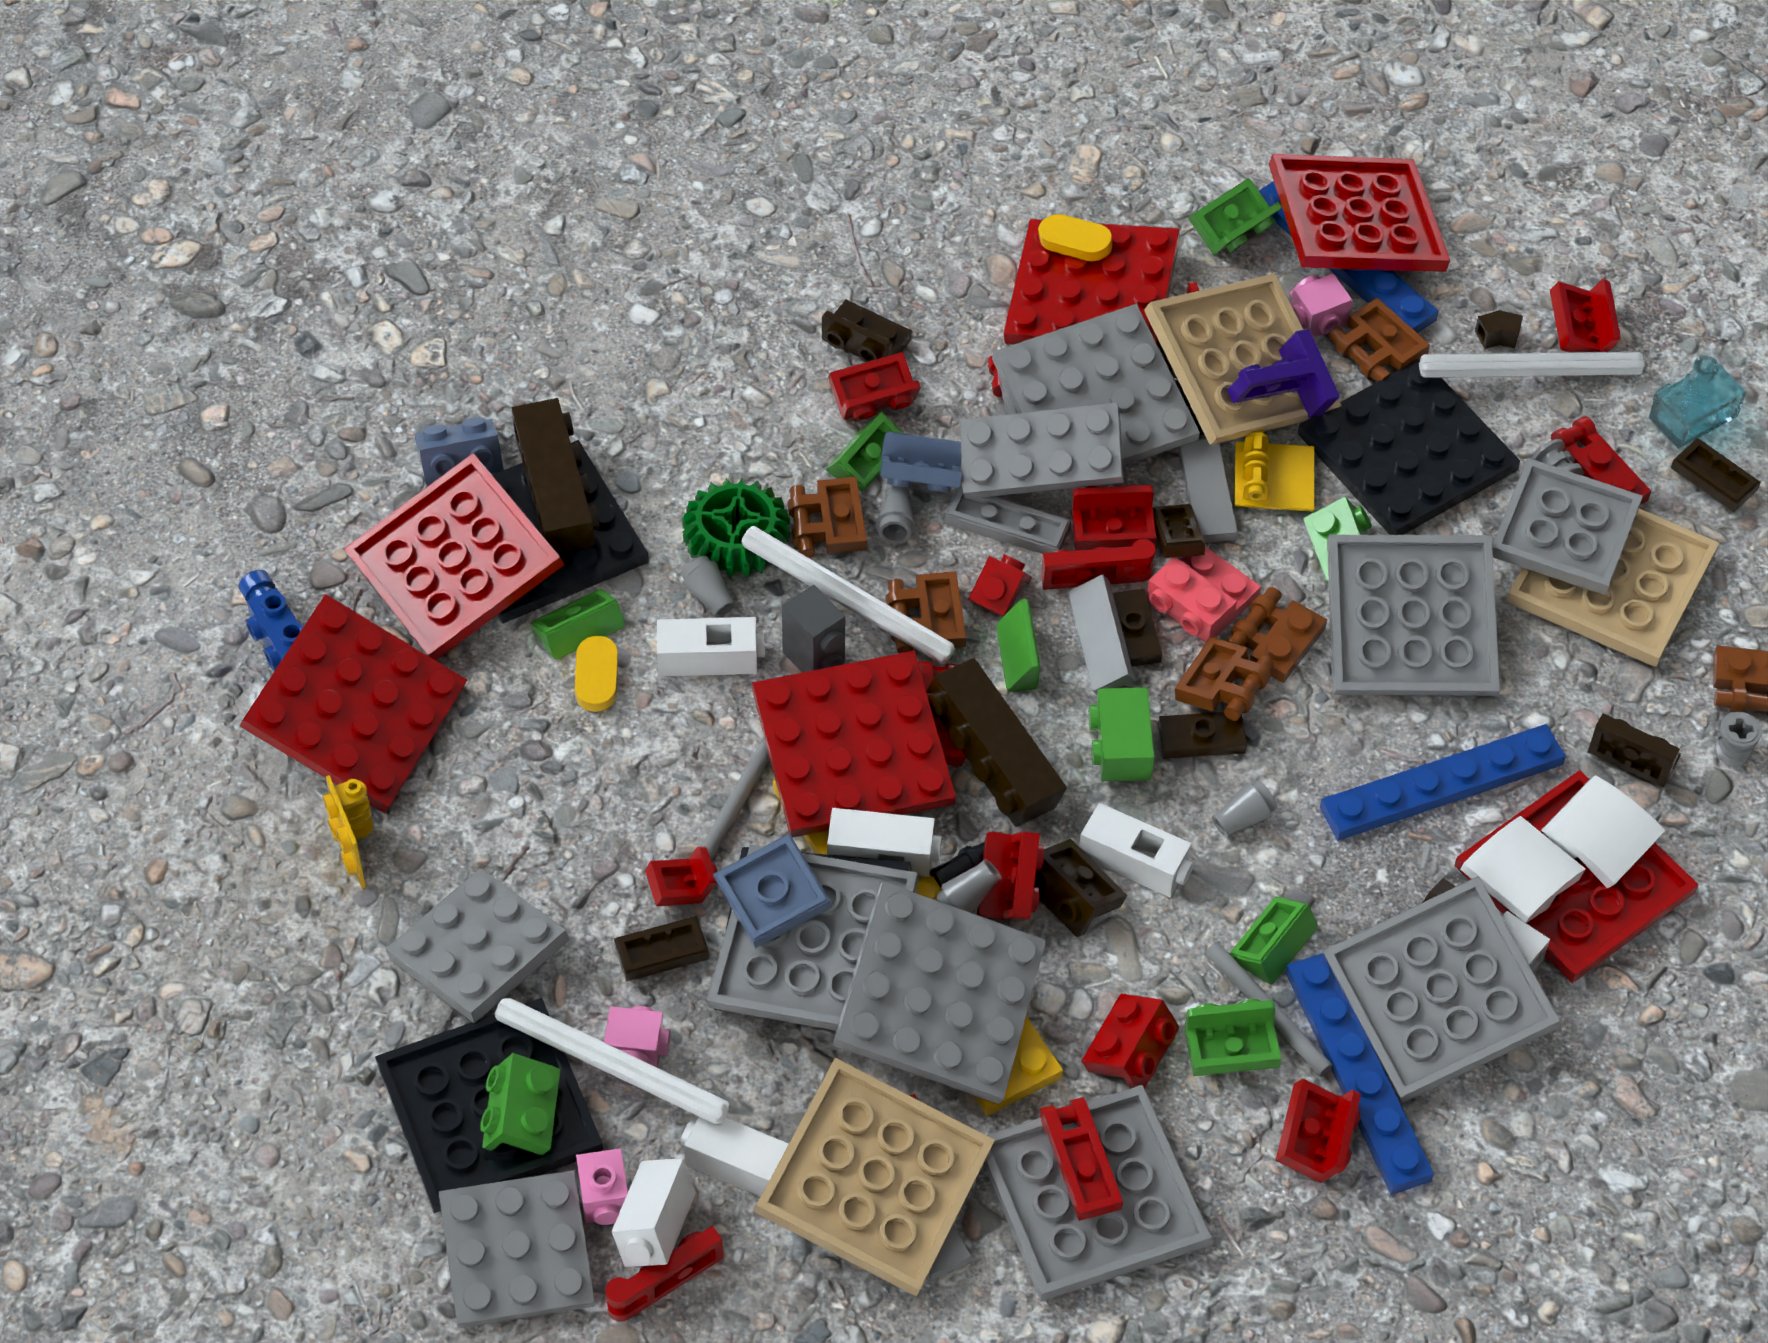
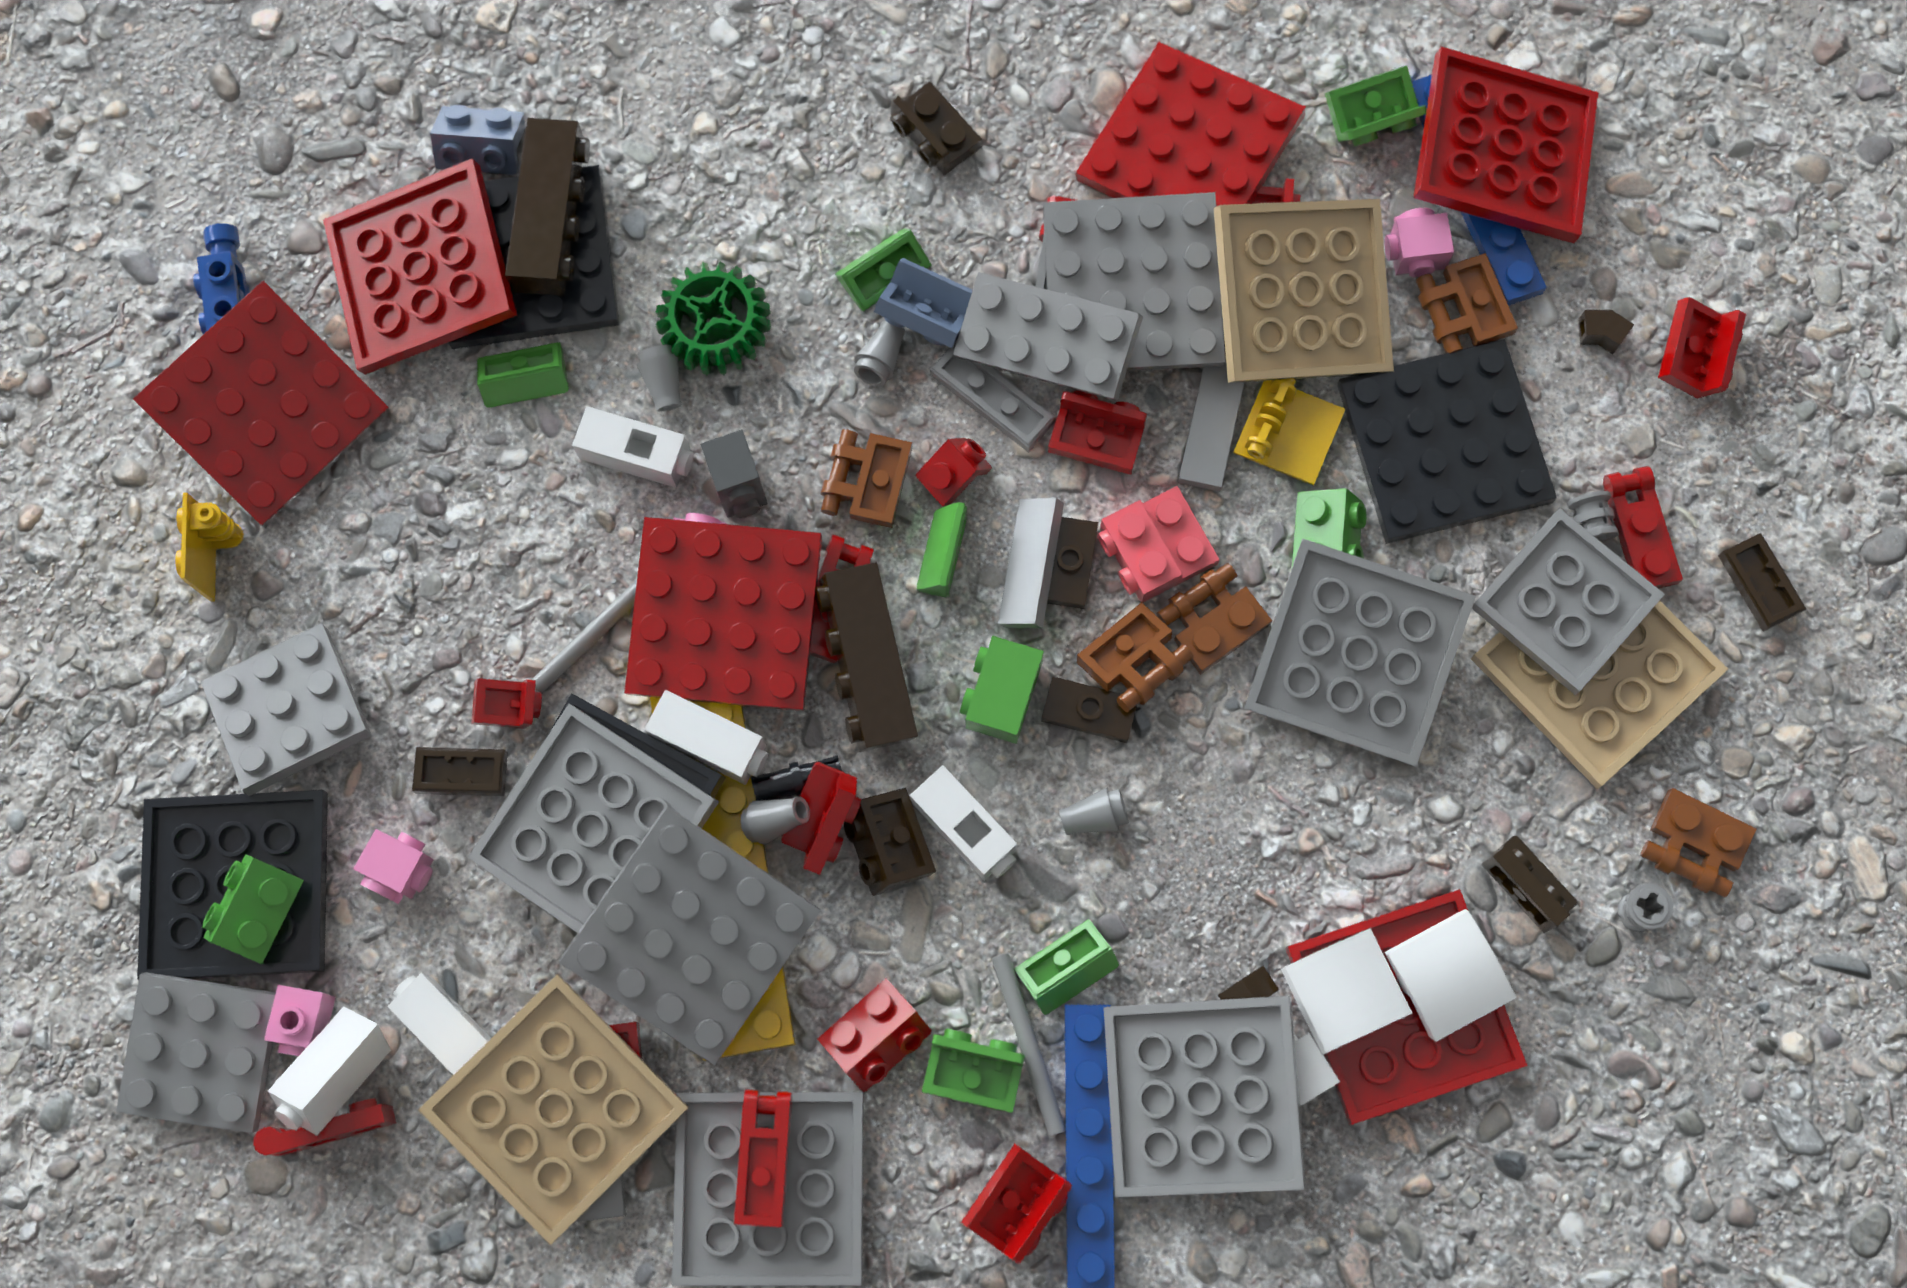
camera: 25 degrees right, 20 degrees up
white axle [495,998,730,1124] -> none
yellow tile [575,636,618,712] -> none
sand blue plate [713,833,832,948] -> none
white axle [742,526,955,664] -> none
dark orange plate [787,477,867,558] -> none
red bracket [828,352,921,421] -> none
yellow tile [1038,214,1112,261] -> none
red plate [1041,539,1156,590] -> none
dark brown plate [1153,504,1205,558] -> none
dark purple bracket [1227,329,1340,418] -> none
blue plate [1320,724,1566,841] -> none
white axle [1419,352,1645,378] -> none
clear light blue brick [1648,356,1746,449] -> none

